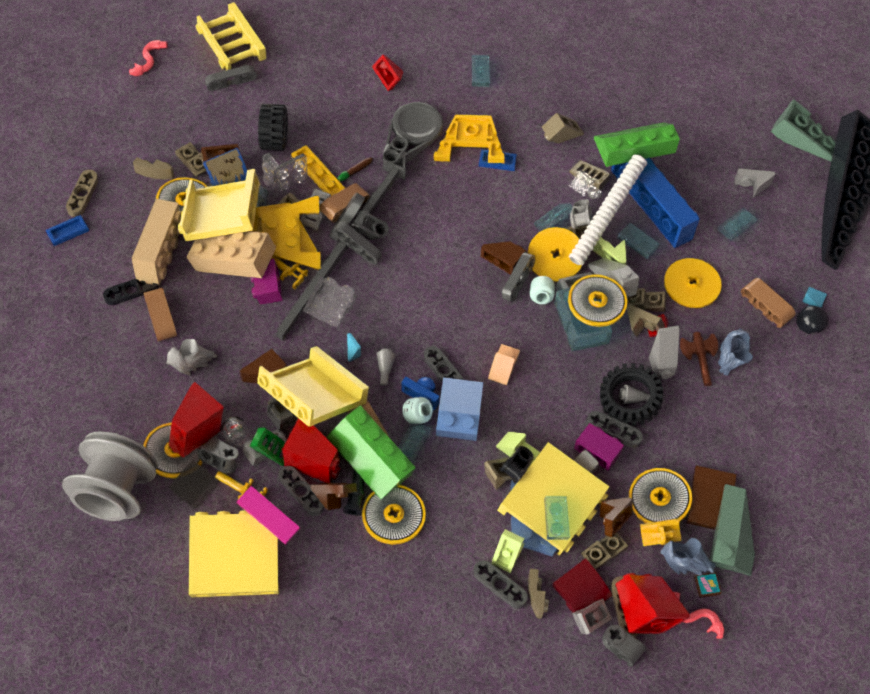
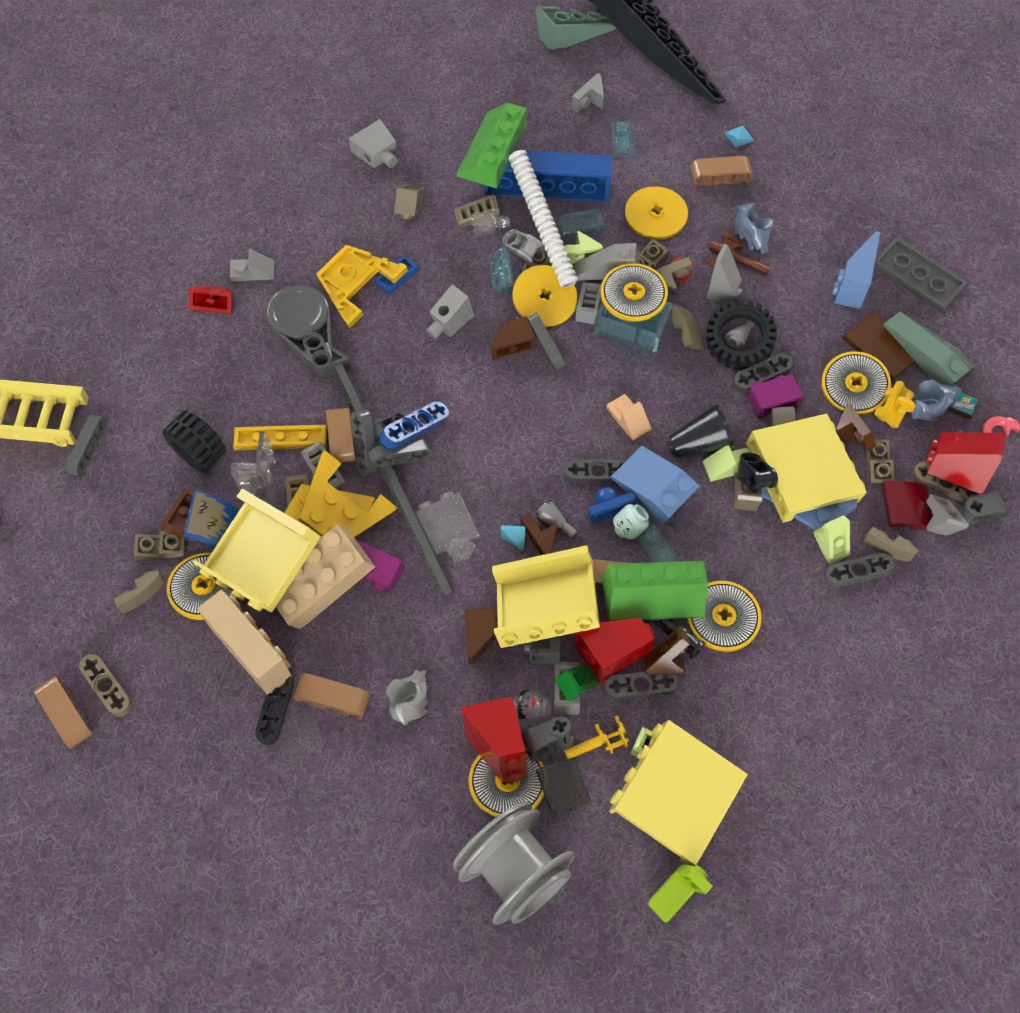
camera: 50 degrees left, 5 degrees up
blue tile [46,215,89,246] -> none
dark pink tile [237,486,300,545] -> none
yellow piece [271,256,308,290] -> none
reddish brown piece [337,157,373,181] -> none
clear light blue plate [471,55,490,87] -> none
light aqua head [530,276,555,304] -> none
clear light blue plate [544,496,570,540] -> none
black hair [796,305,828,334] -> none
none -> medium nougat beam [33,676,93,749]
none -> light grey slope [230,249,275,282]
none -> light grey torso [349,119,398,168]
none -> blue beam [379,402,449,449]
none -> light grey torso [426,284,475,339]
none -> clear plant [447,536,475,563]
none -> reddish brown slope [520,513,558,556]
none -> lime bracket [647,863,713,923]
none -> black cone [667,404,735,457]
none -> dark tan slope [672,305,704,349]
none -> medium blue slope [832,231,880,309]
none -> dark grey tile [874,236,968,313]

